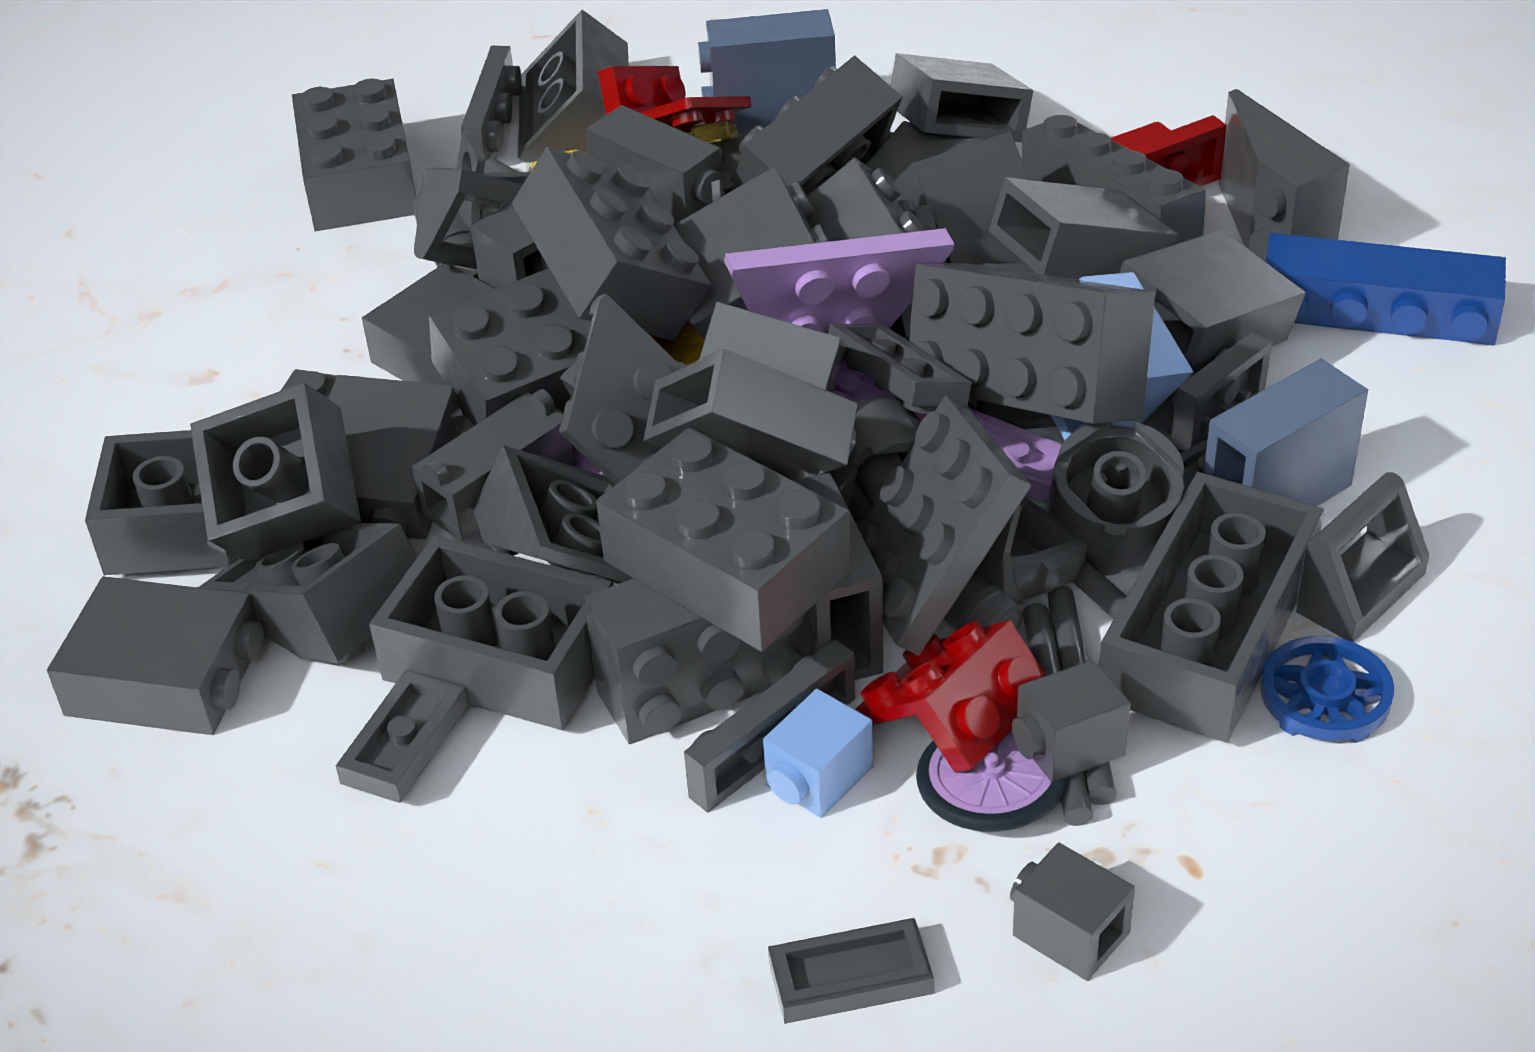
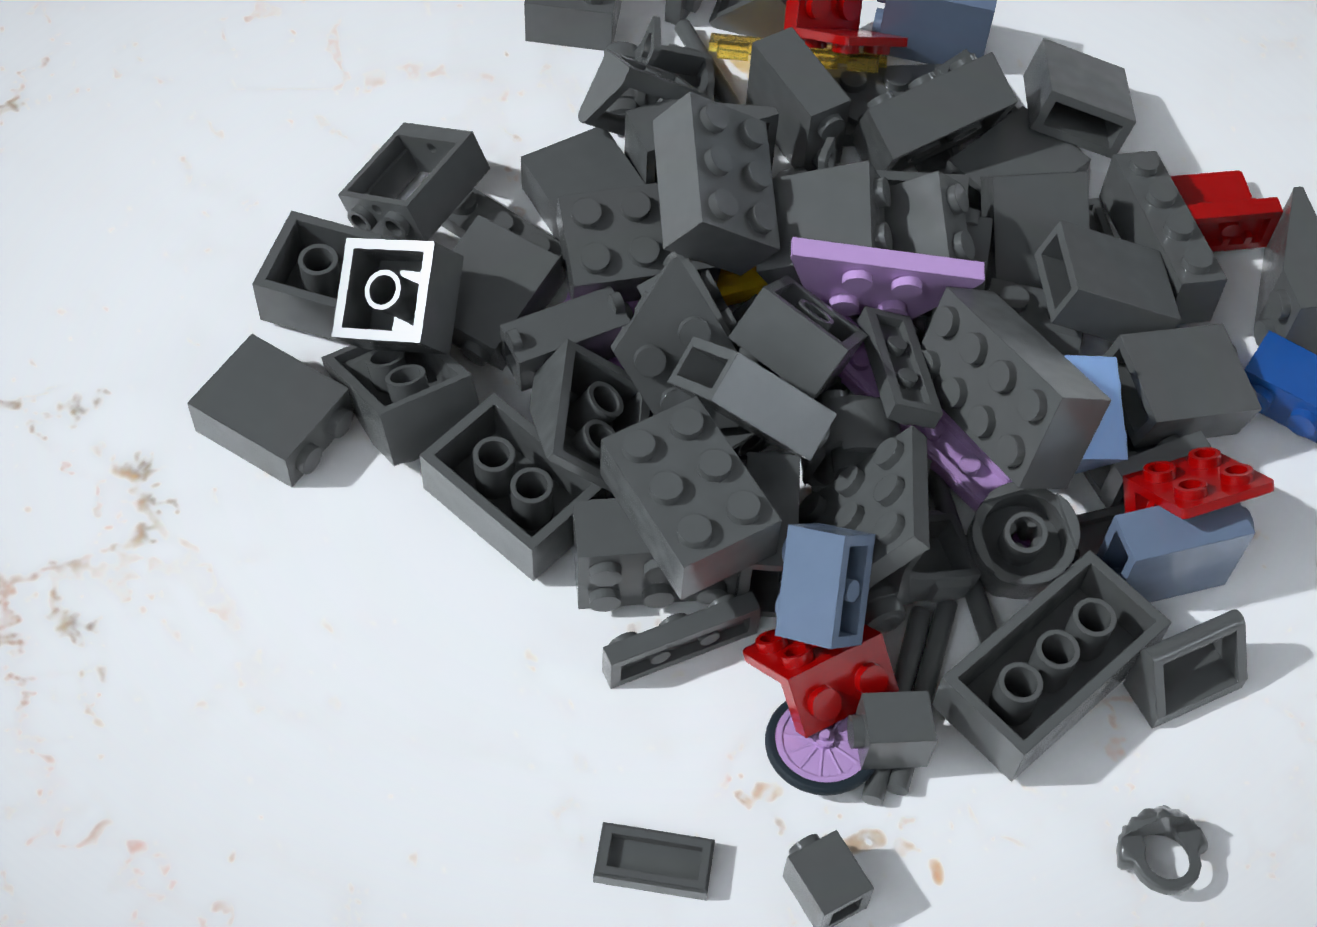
camera: 15 degrees right, 15 degrees up
dark grey plate [335,670,468,803] -> none
light blue brick [763,688,873,818] -> none
blue wheel [1260,636,1394,743] -> none
none -> dark grey window [338,122,490,241]
none -> sand blue brick [775,523,876,649]
none -> dark grey piece [1116,805,1208,895]
none -> red bracket [1122,447,1274,519]

